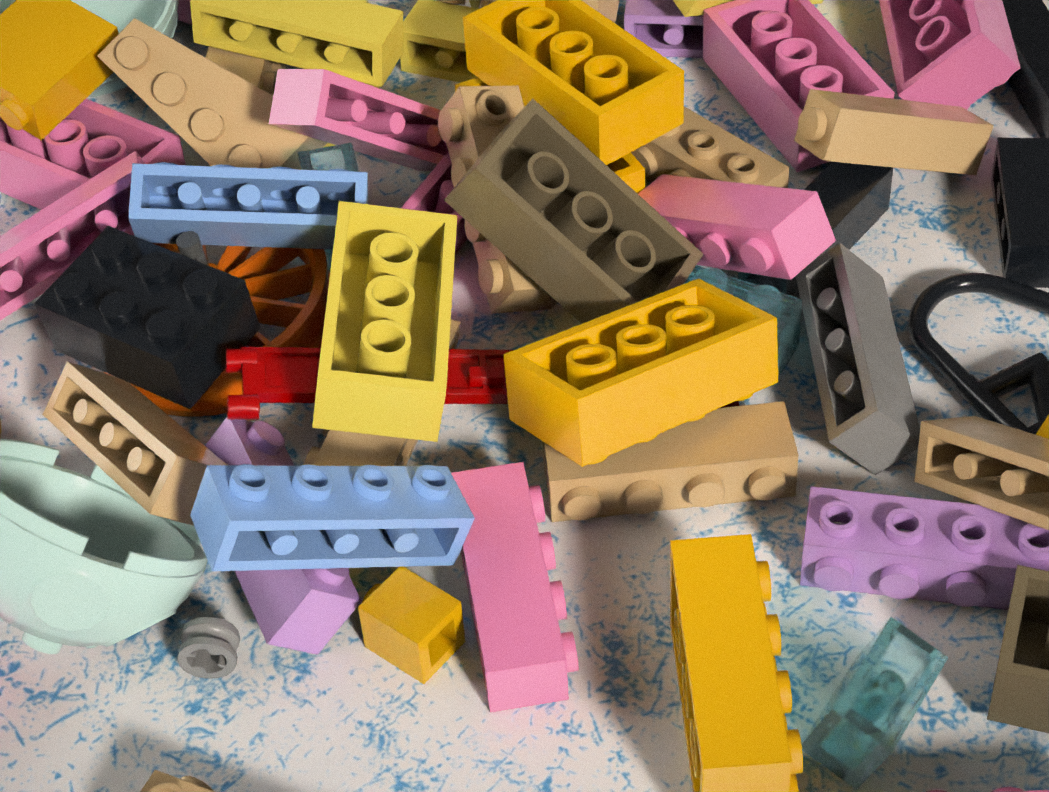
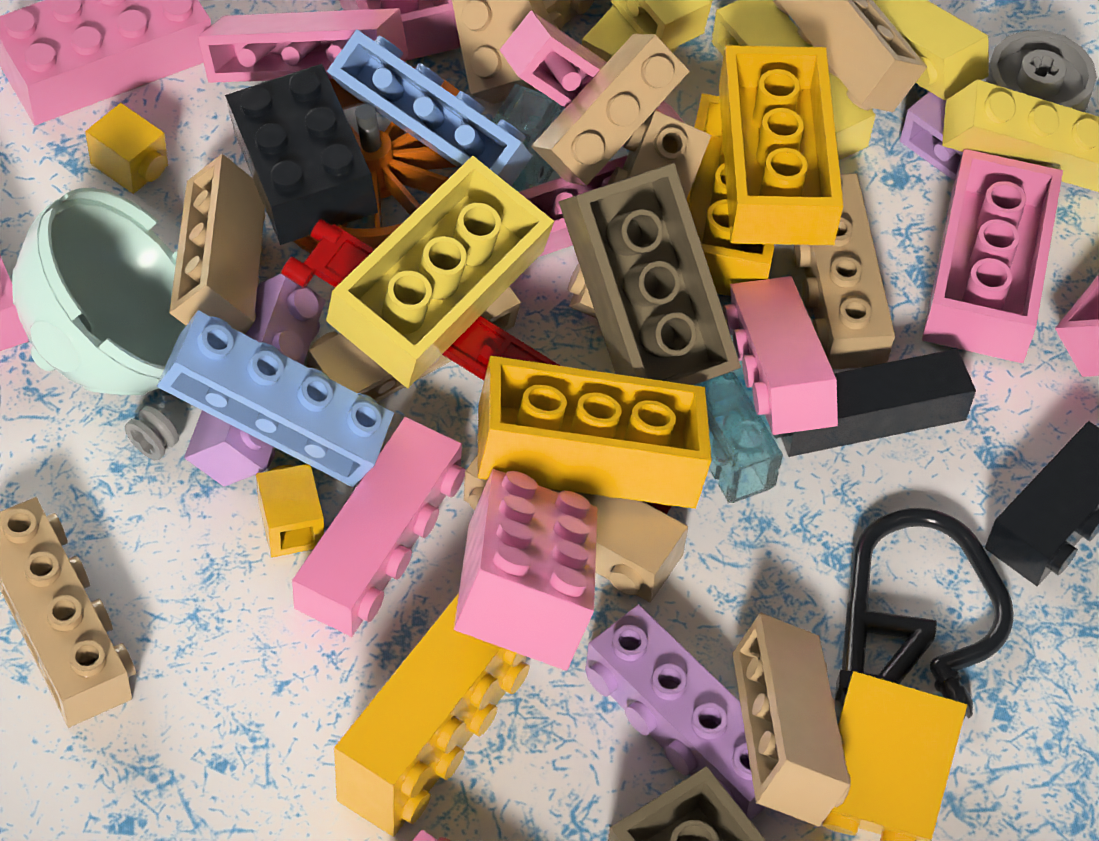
camera: 30 degrees right, 10 degrees up
tan brick [794,89,994,175] -> none
light grey brick [796,243,920,475] -> none
clear light blue brick [801,617,948,790] -> none
none -> bright pink brick [454,469,597,671]
none -> tan brick [531,34,690,186]

